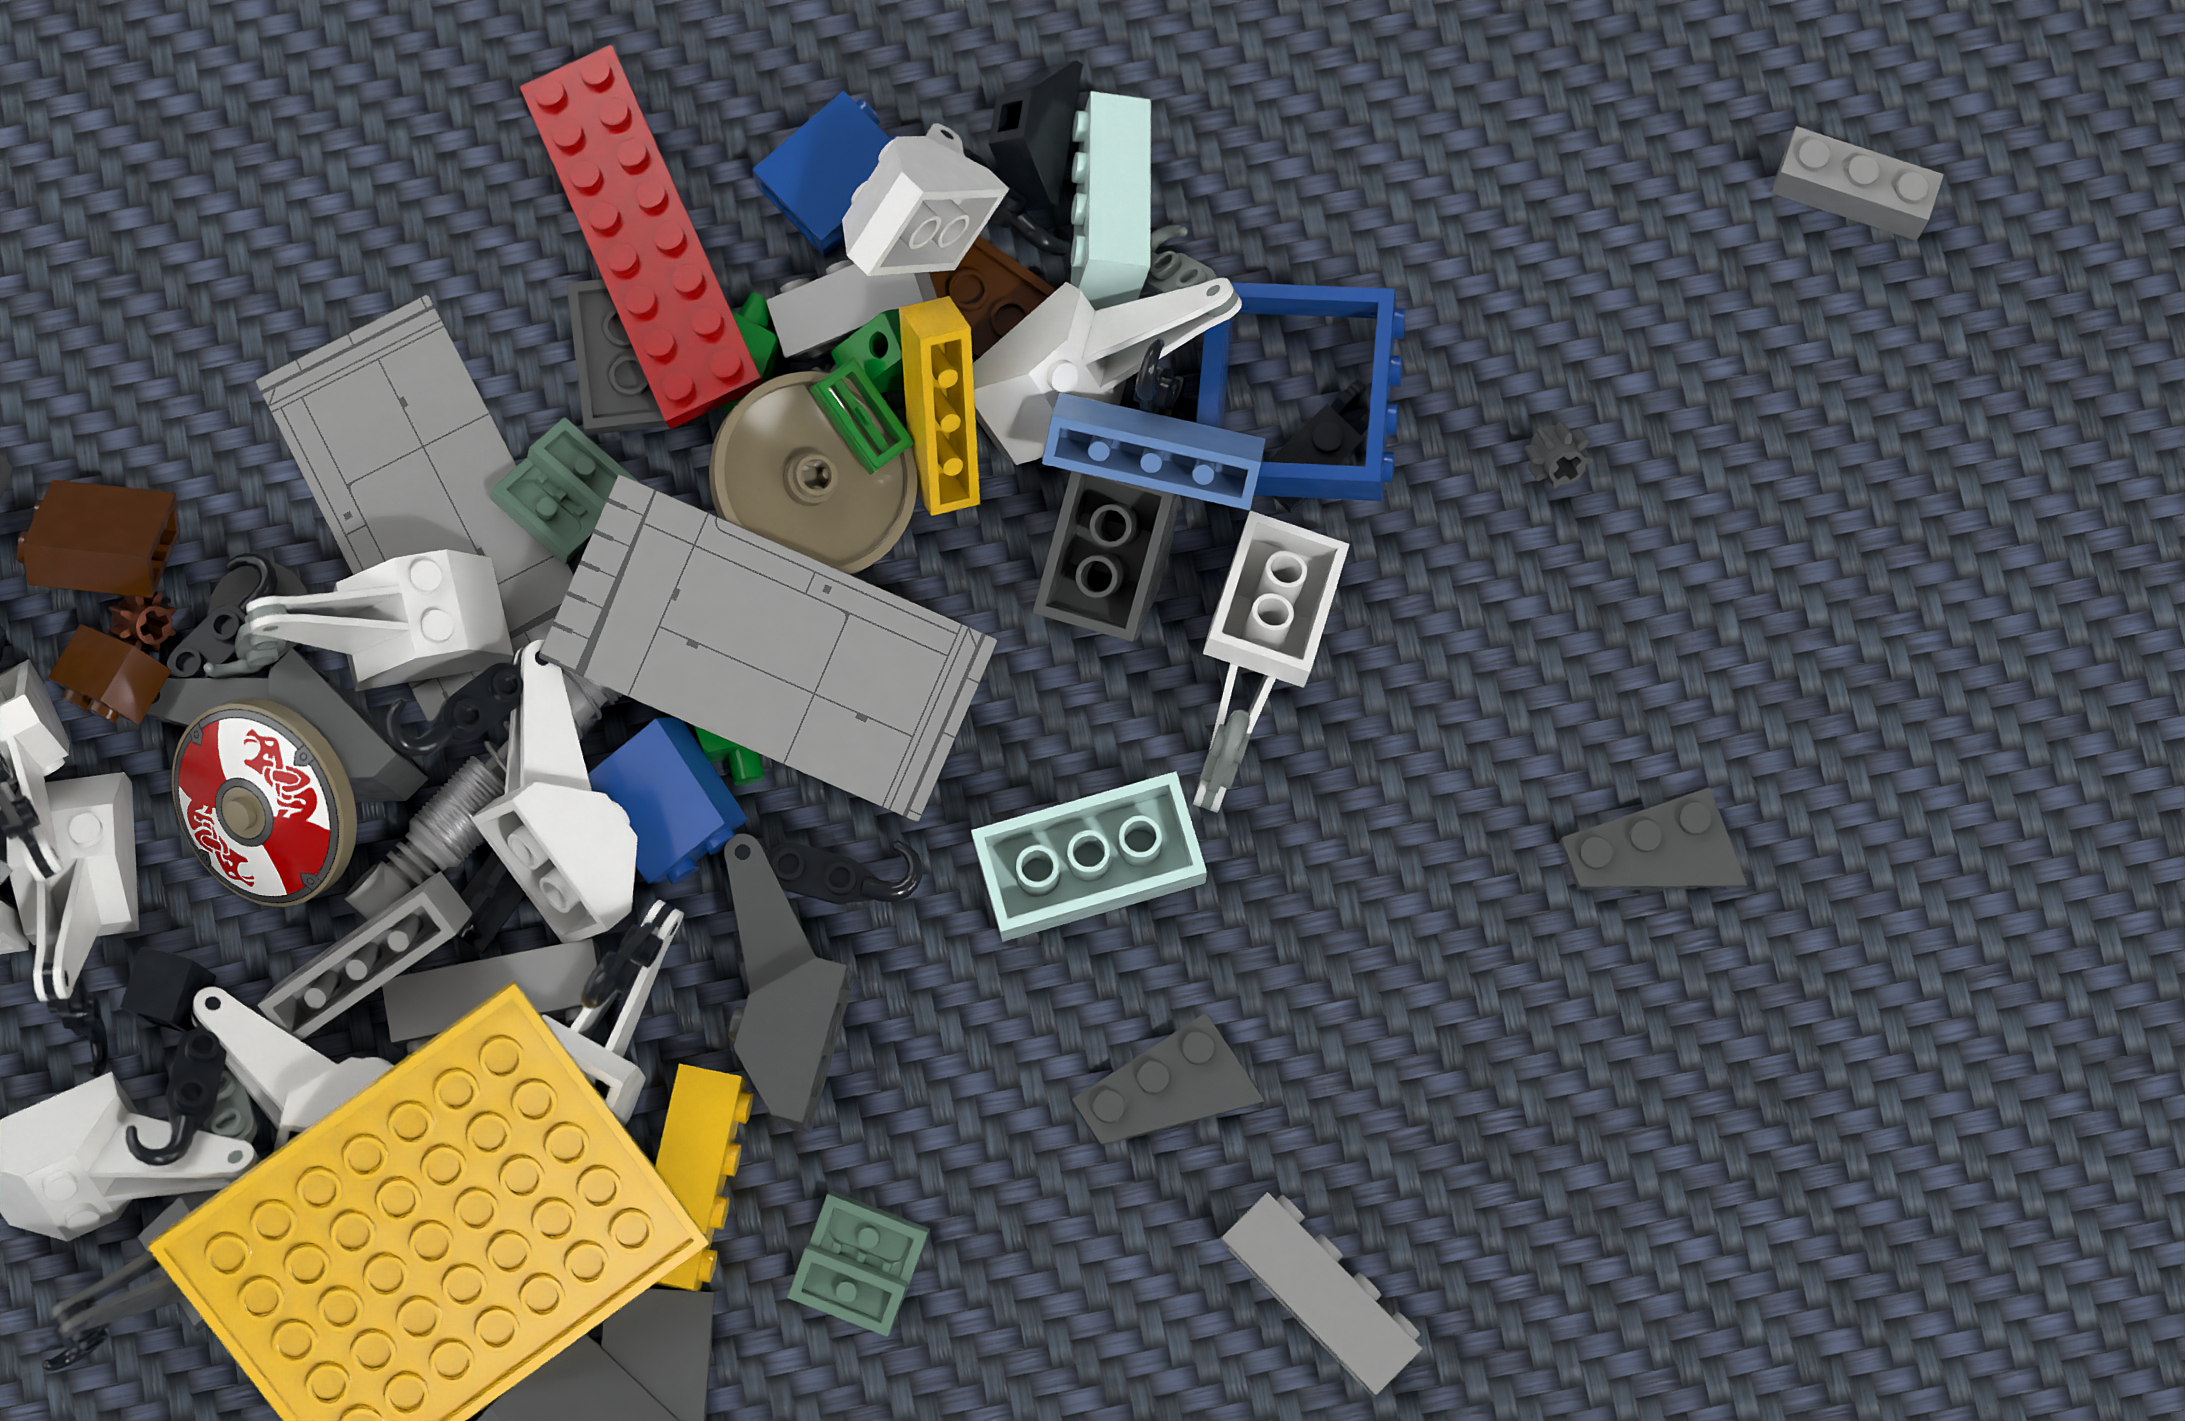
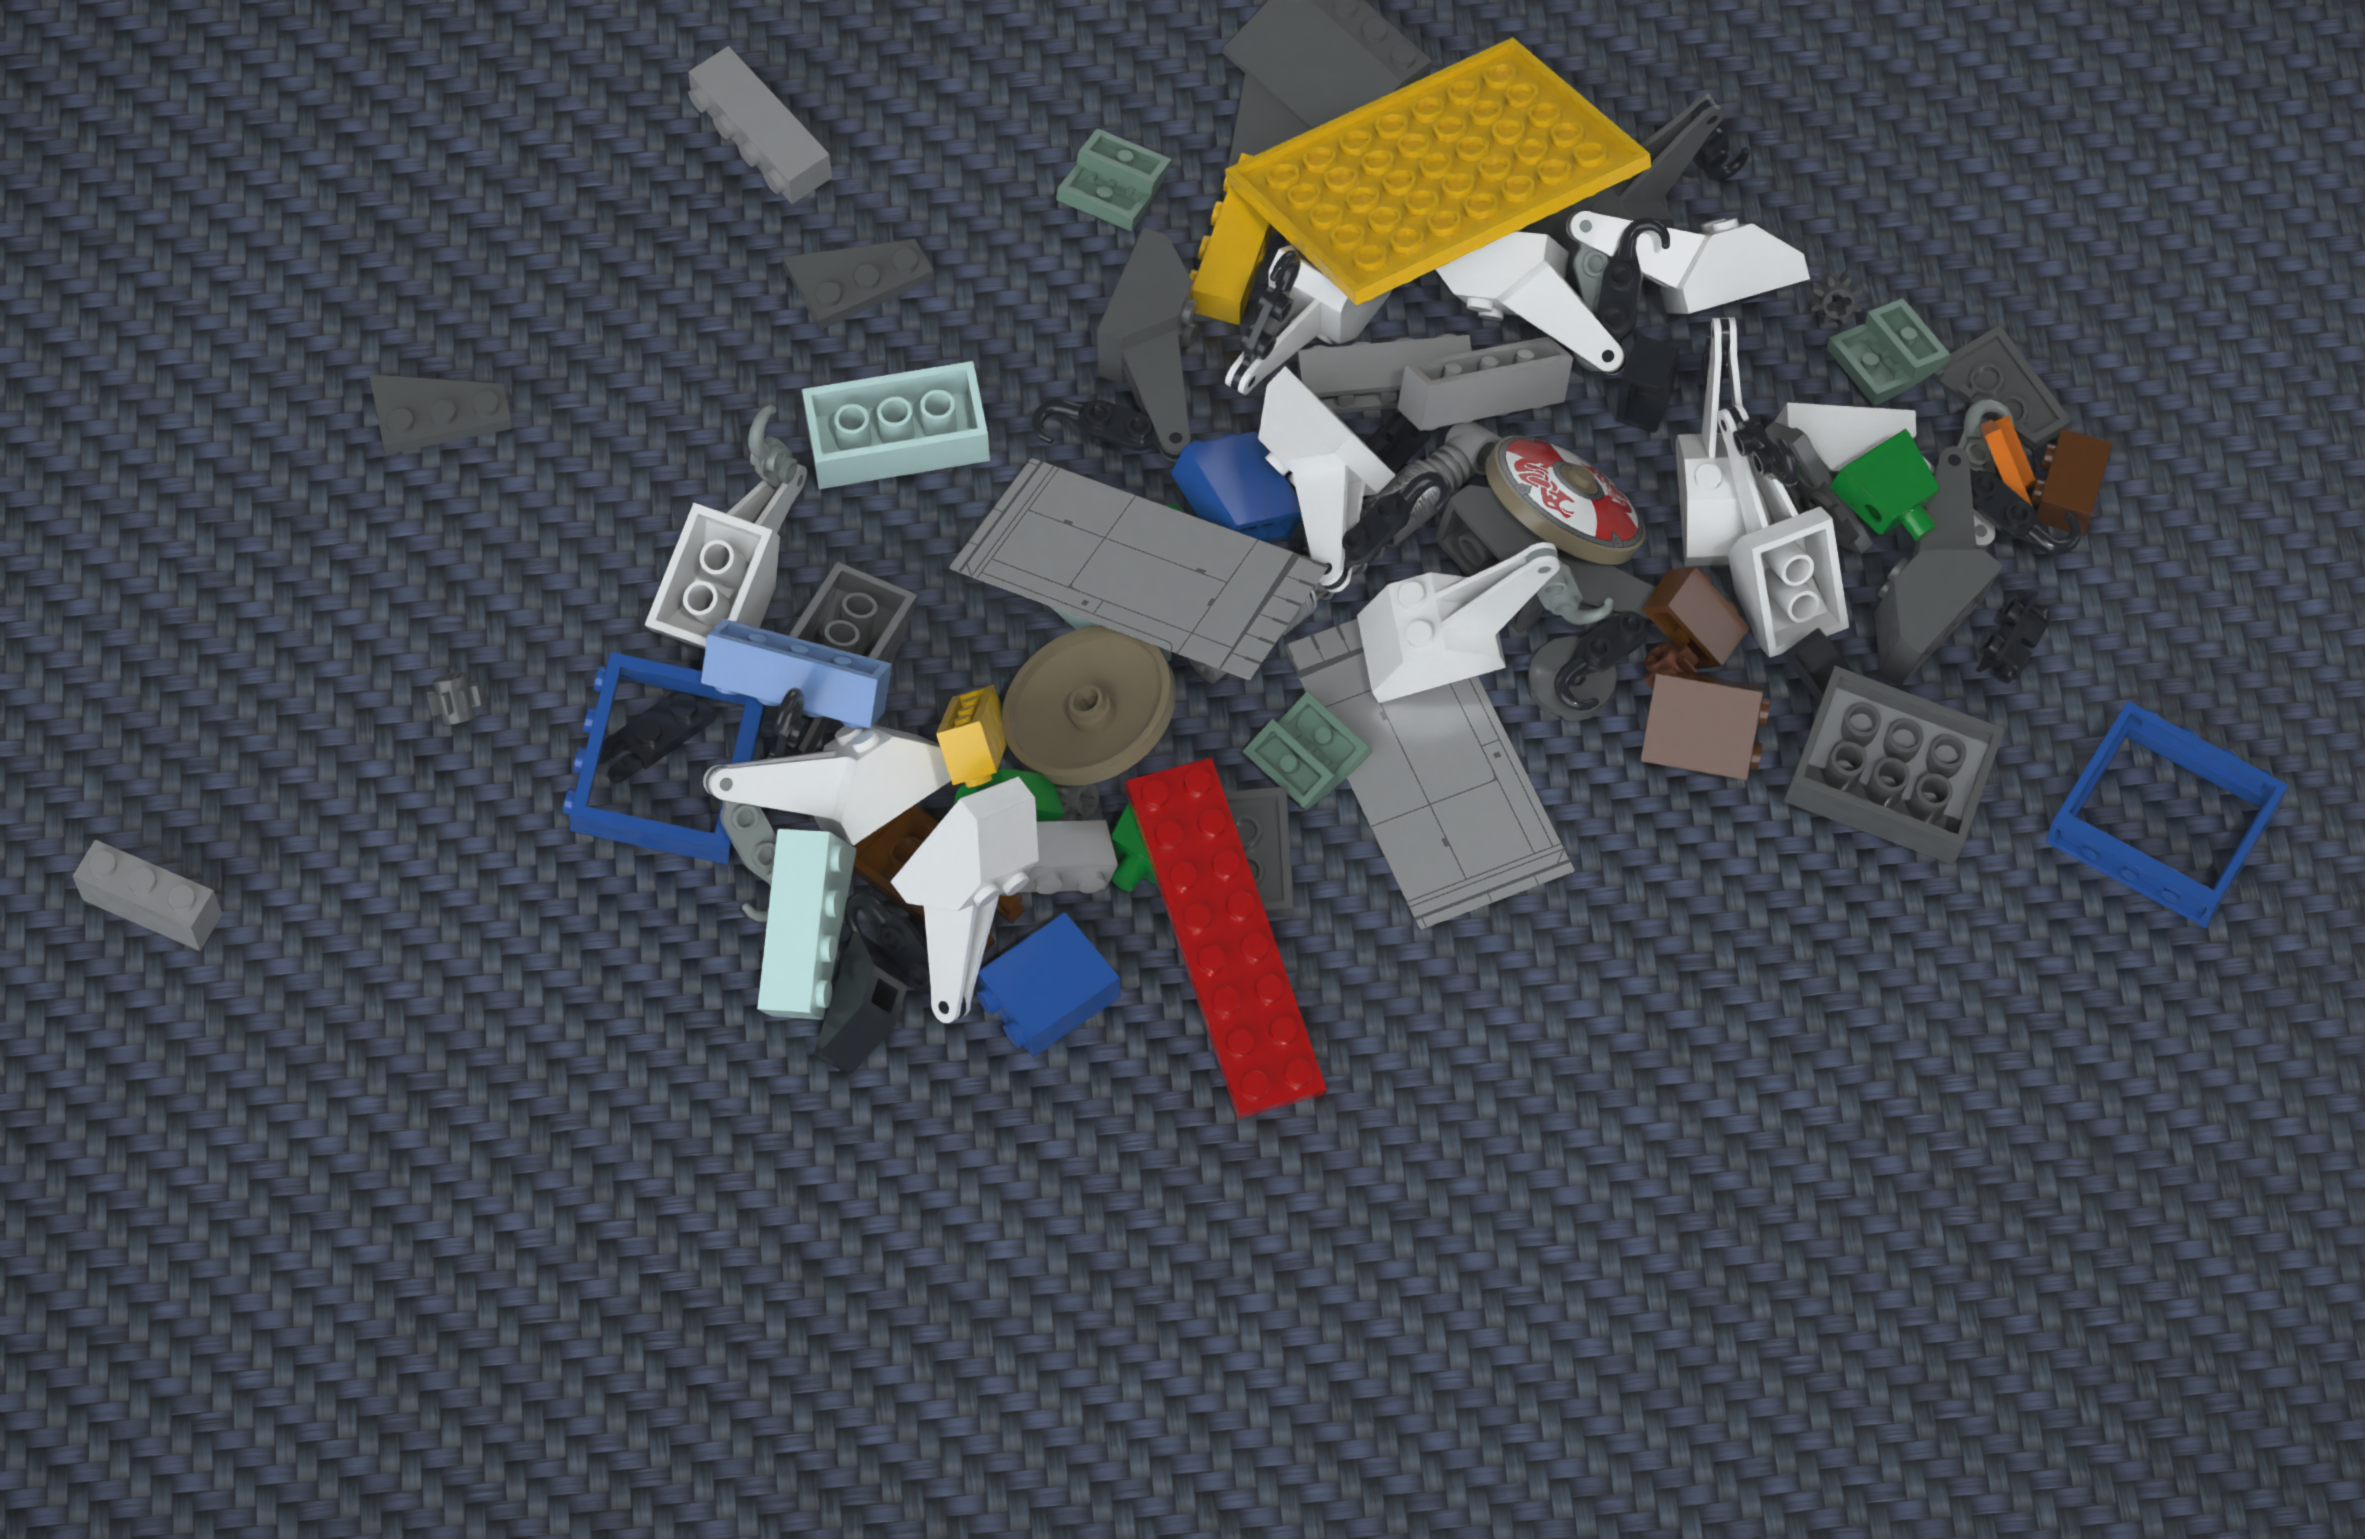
camera: 175 degrees left, 15 degrees down
green tile [809,357,915,475] -> none

